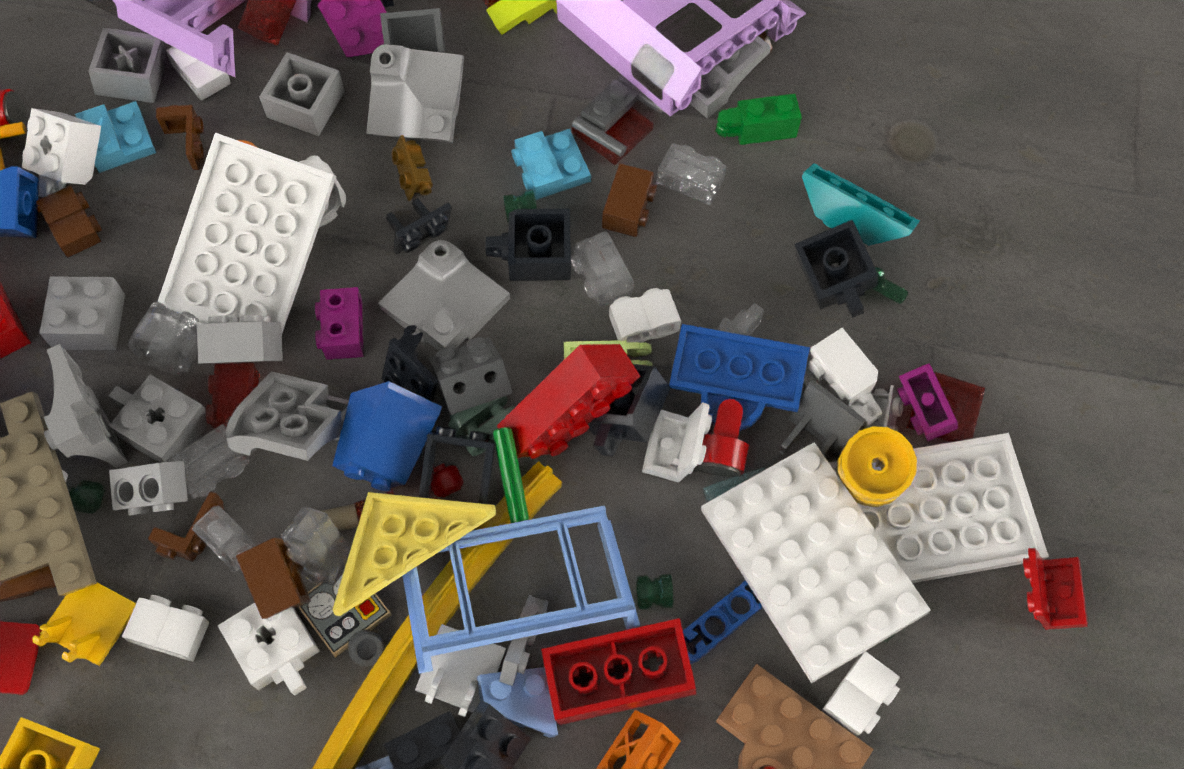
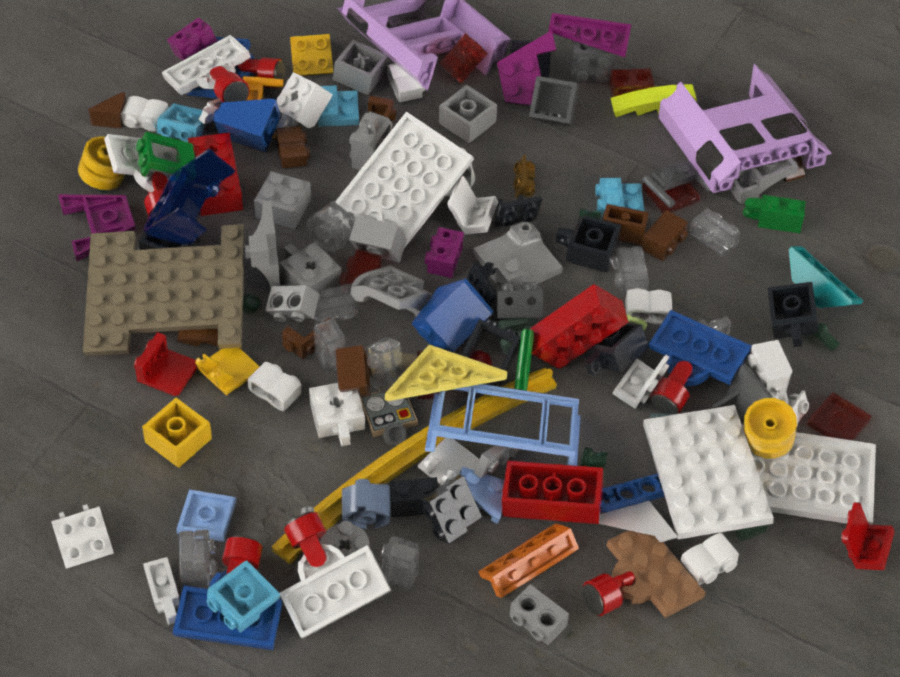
camera: 20 degrees right, 15 degrees down
light grey slope [366,44,464,144] -> none
magenta brick [897,363,958,441] -> none
none -> yellow plate [290,34,333,76]
none -> light grey hinge [349,111,392,170]
none -> white bracket [448,176,498,235]
none -> white sticker [599,501,678,542]
none -> reddish brown brick [602,204,649,245]

